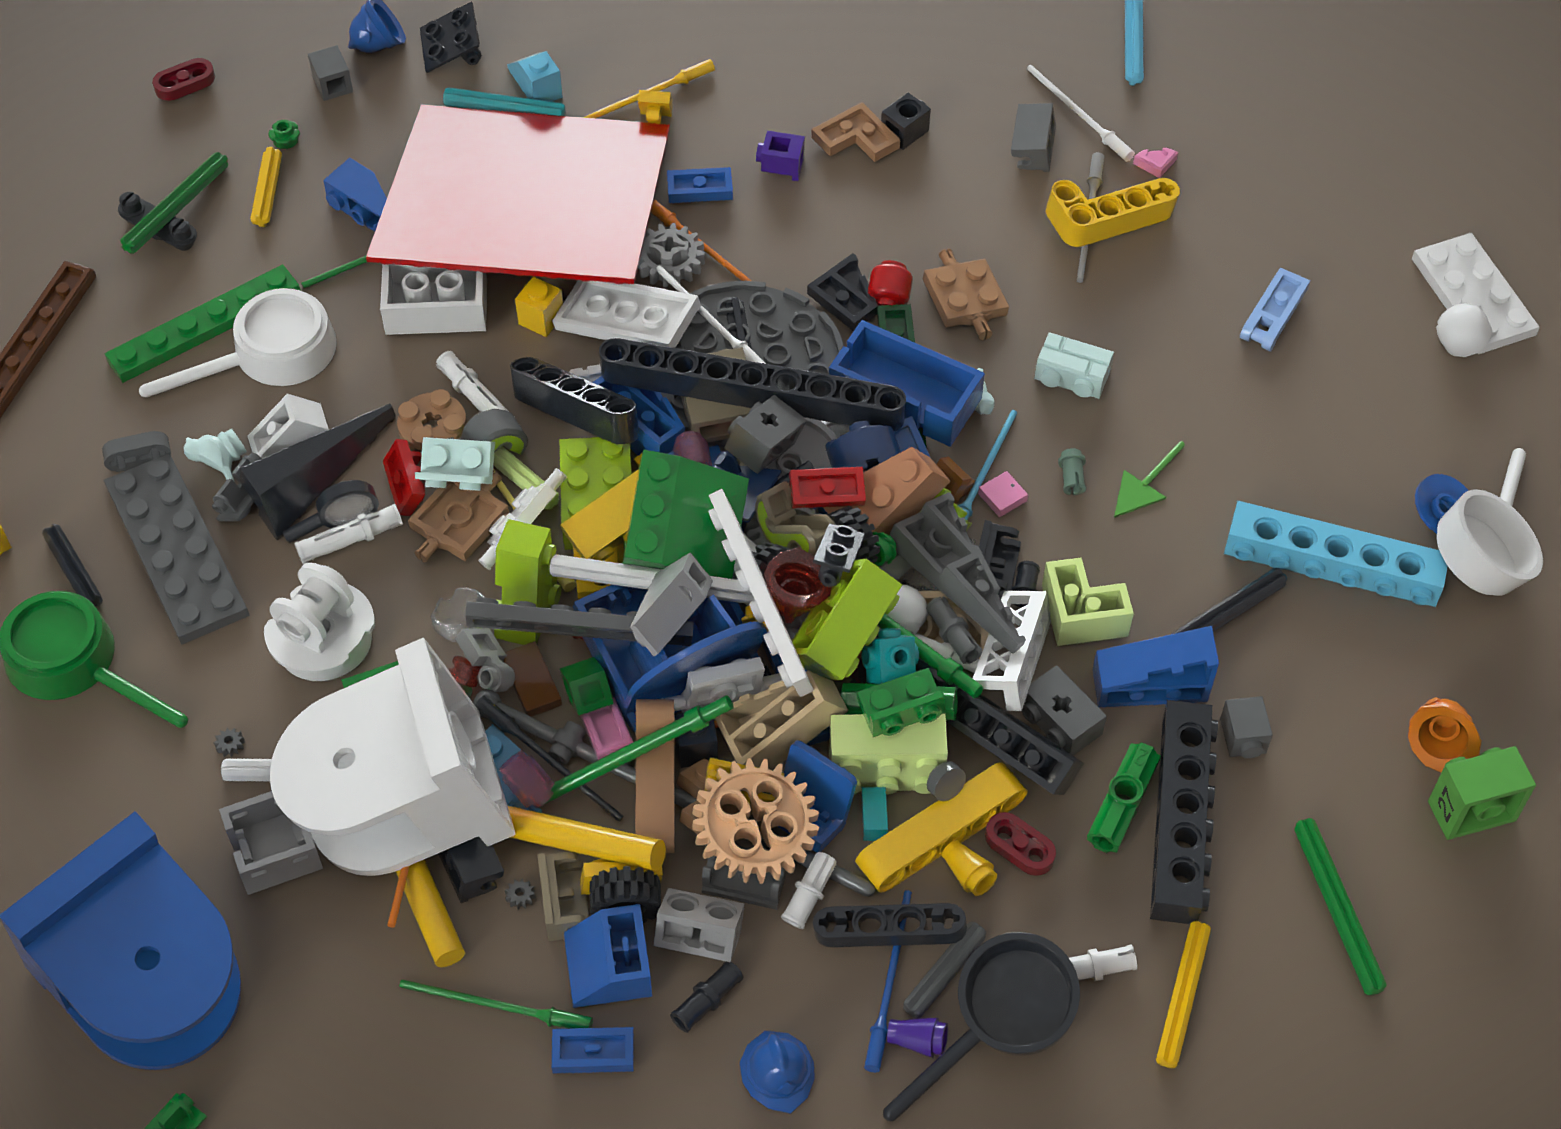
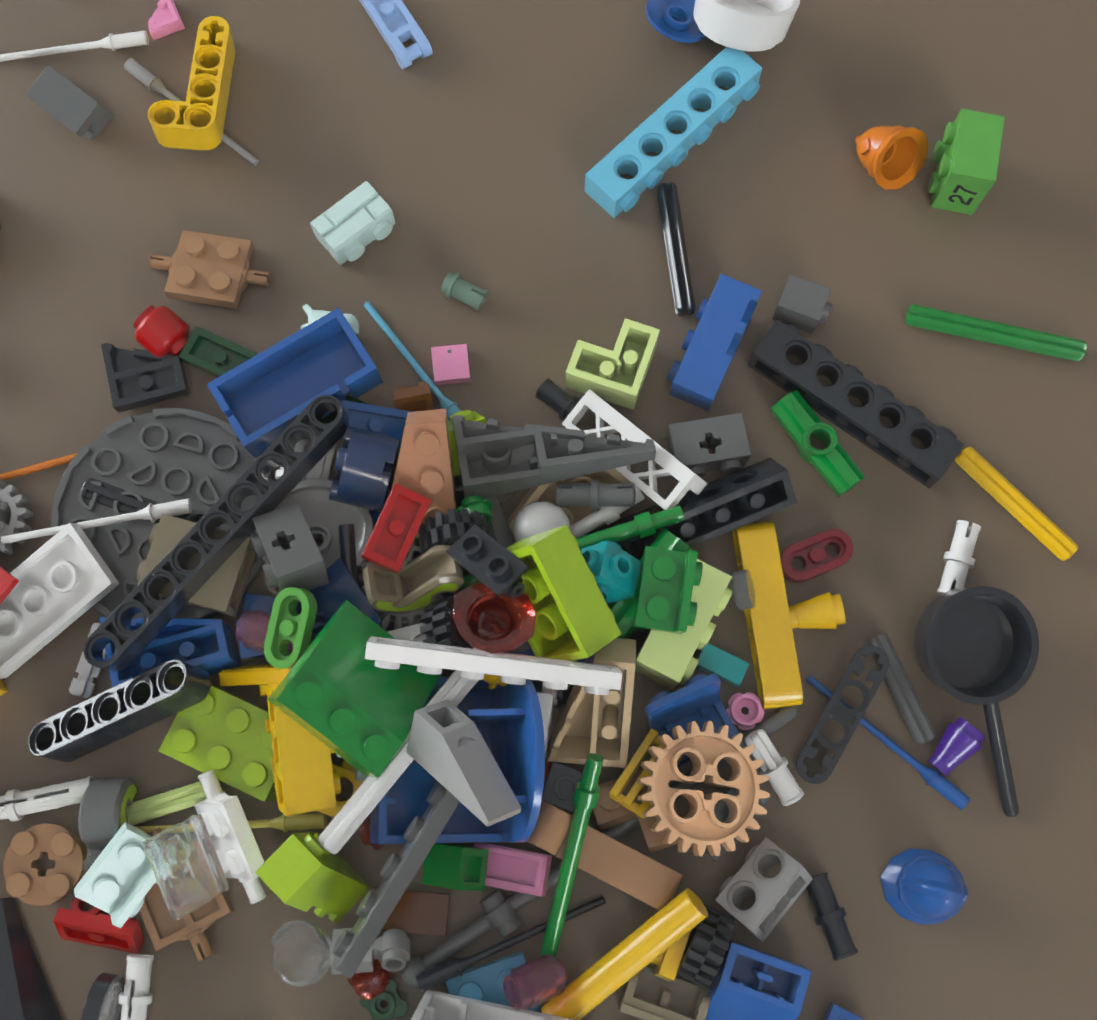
camera: 60 degrees left, 20 degrees up
black hinge [979,520,1021,599] -> none
bright green piece [1114,441,1185,518] -> none
none -> clear plate [142,814,230,920]
none -> bright green plate [264,587,317,669]
none -> bright pink plate [726,692,764,730]

